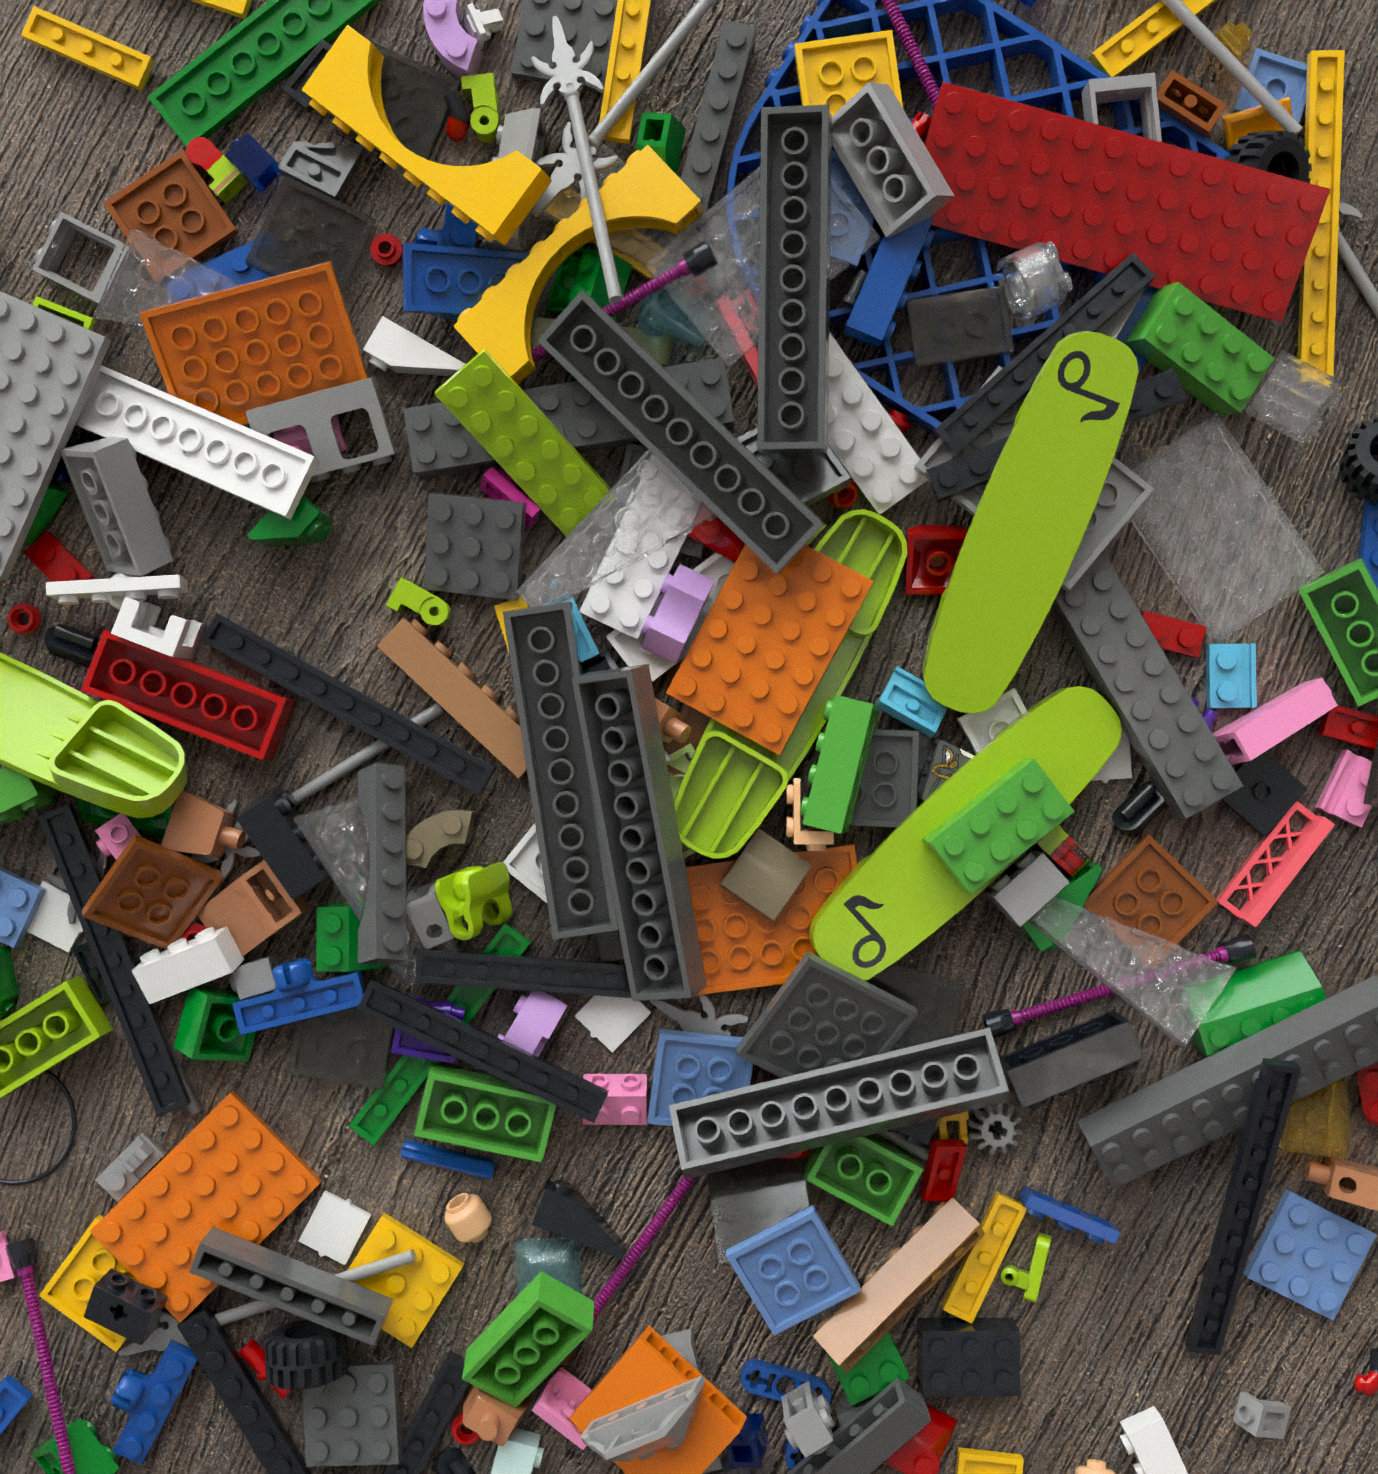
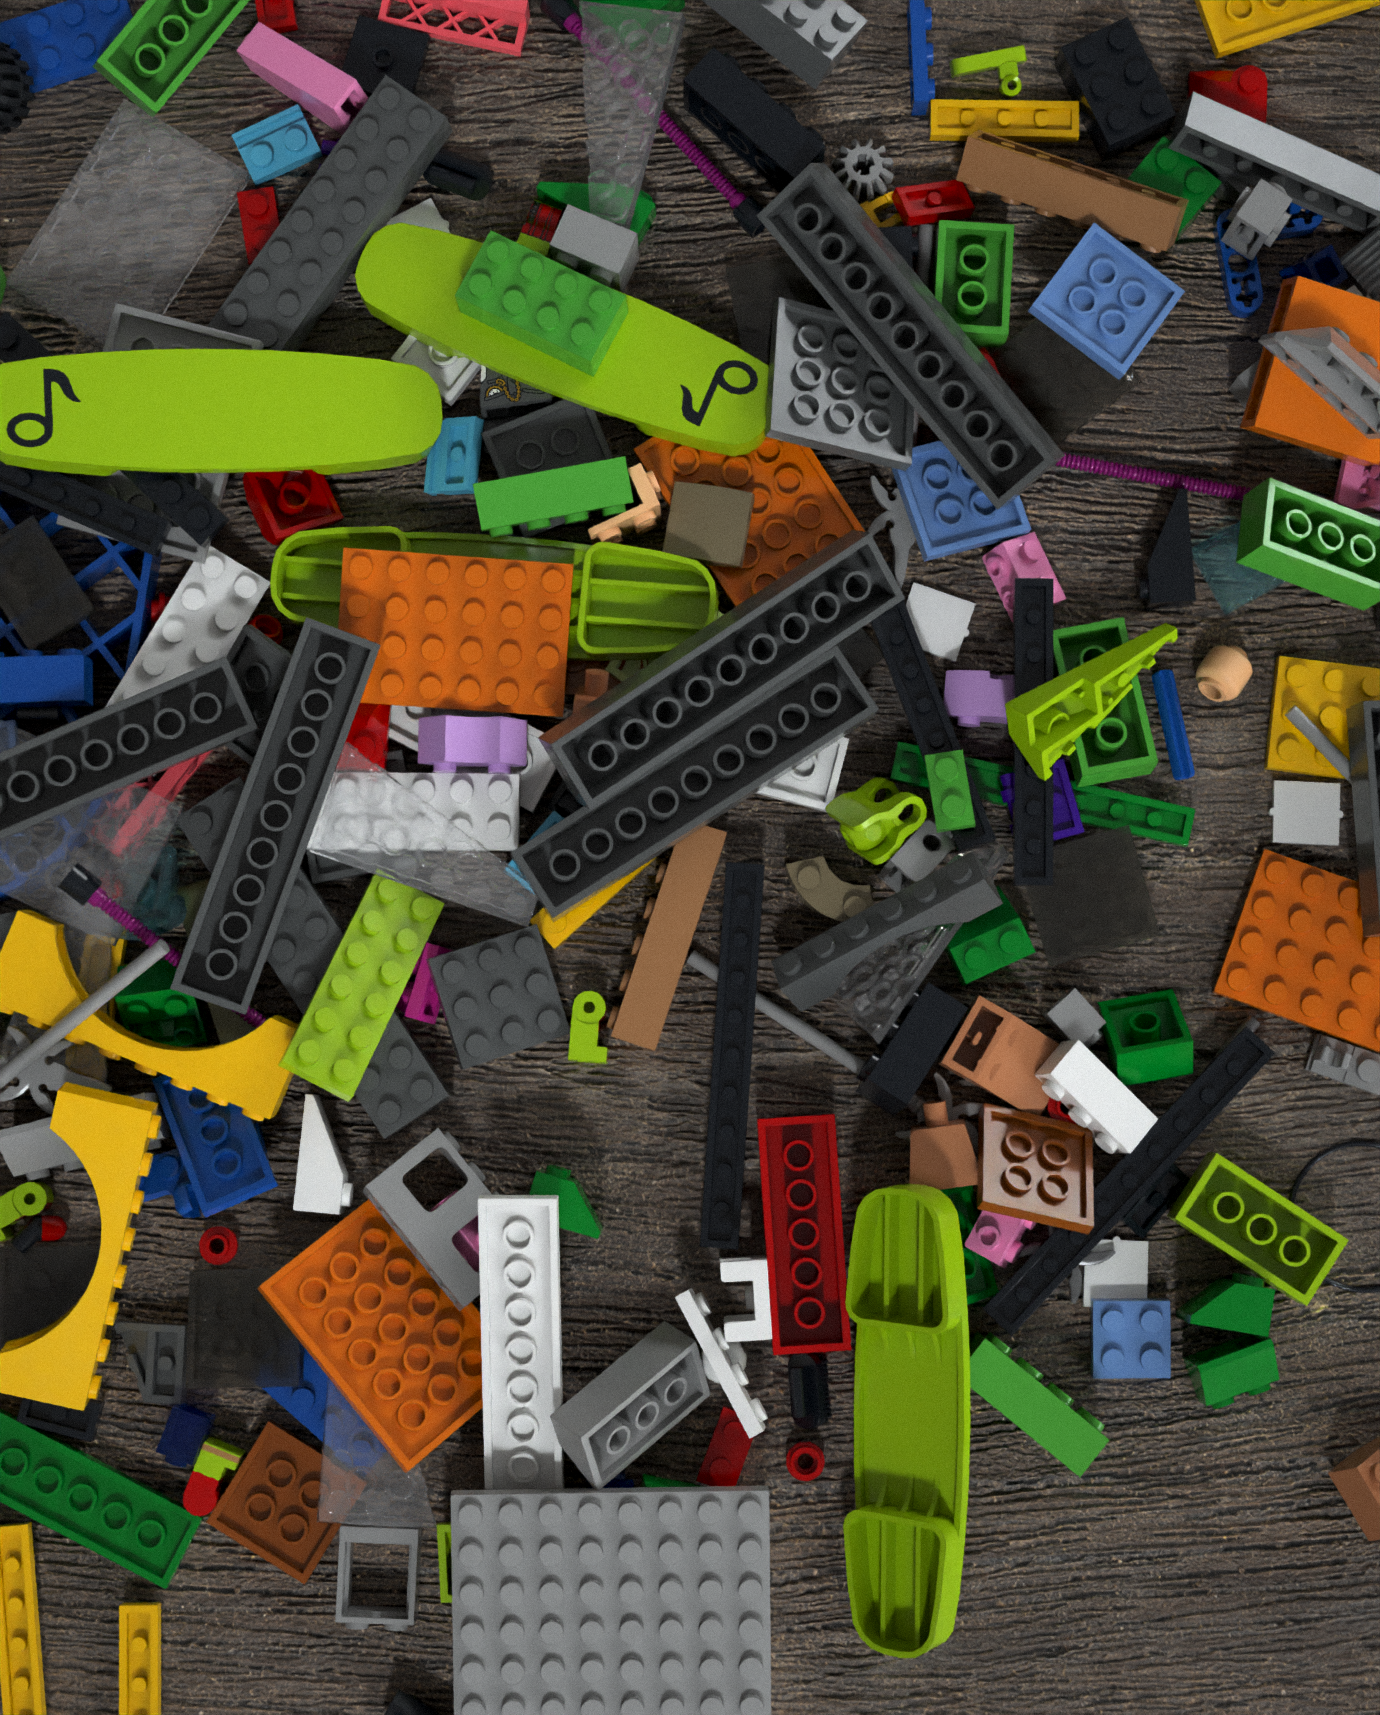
camera: 110 degrees left, 5 degrees down
blue plate [232,958,366,1035] -> none
dark orange plate [1083,834,1218,971] -> none
none -> bright green plate [924,749,975,833]
none -> lime wedge [1005,622,1178,781]

